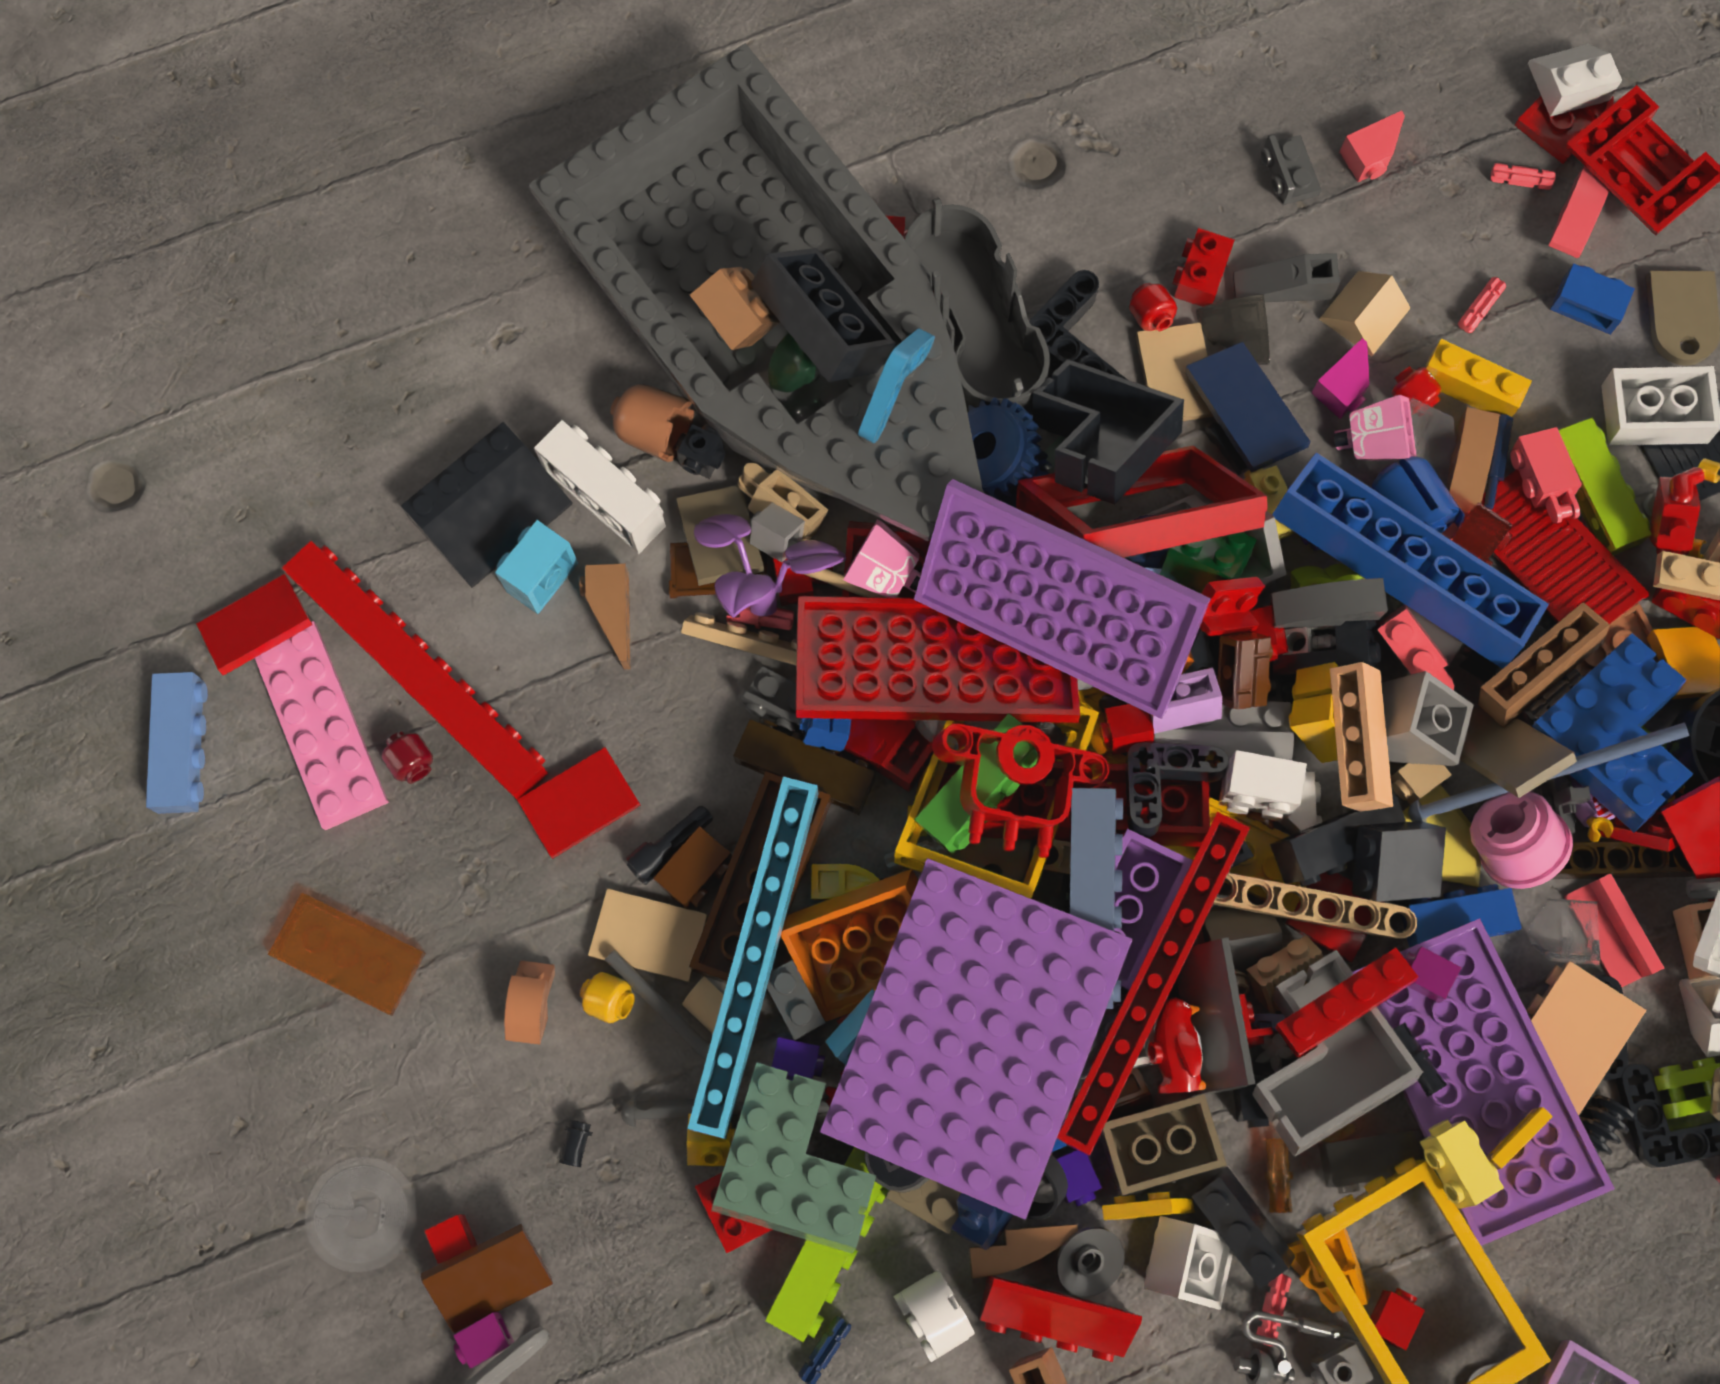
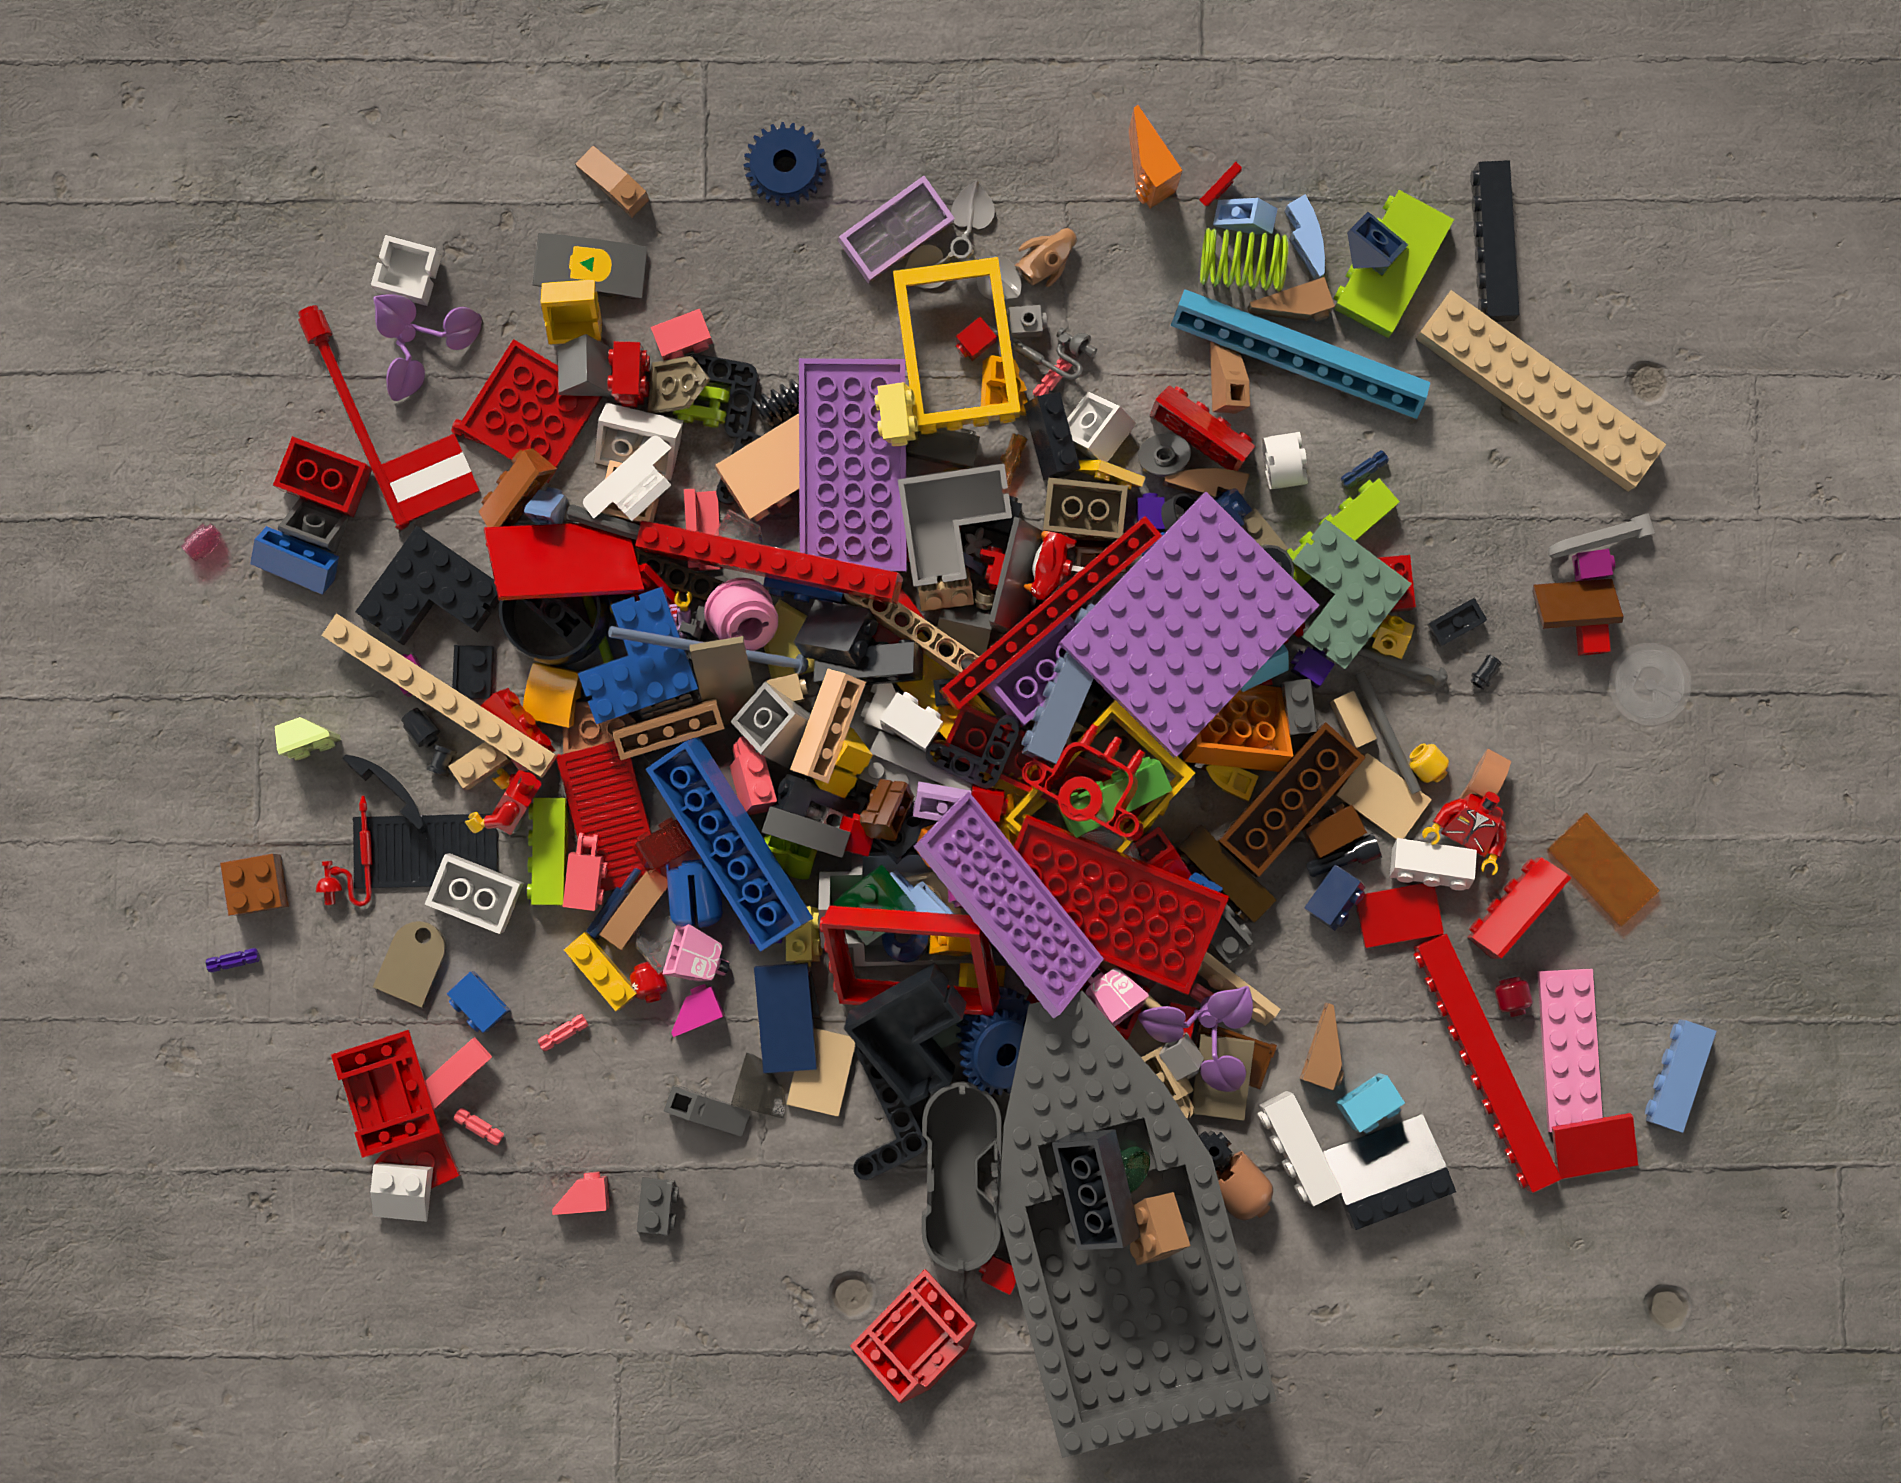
camera: 160 degrees left, 10 degrees up
medium azure brick [687,777,819,1139] -> none
dark azure beam [858,328,935,444] -> none
red head [1129,283,1178,331] -> none
red brick [1172,228,1235,309] -> none
red bracket [1200,577,1265,636] -> none
red plate [1275,947,1419,1058] -> none
tan slope [1319,271,1410,357] -> none
black pin [1393,1022,1447,1097] -> none
magenta brick [1405,946,1462,1003] -> none
yellow tile [1486,1107,1553,1170] -> none
none -> red brick [635,520,903,604]
none -> red slope [850,1269,977,1404]
none -> dark blue brick [1304,865,1365,931]
none -> white brick [1390,838,1477,890]
none -> red torso [1422,791,1507,875]
none -> black plate [1427,597,1487,647]
none -> slope [1467,857,1572,959]

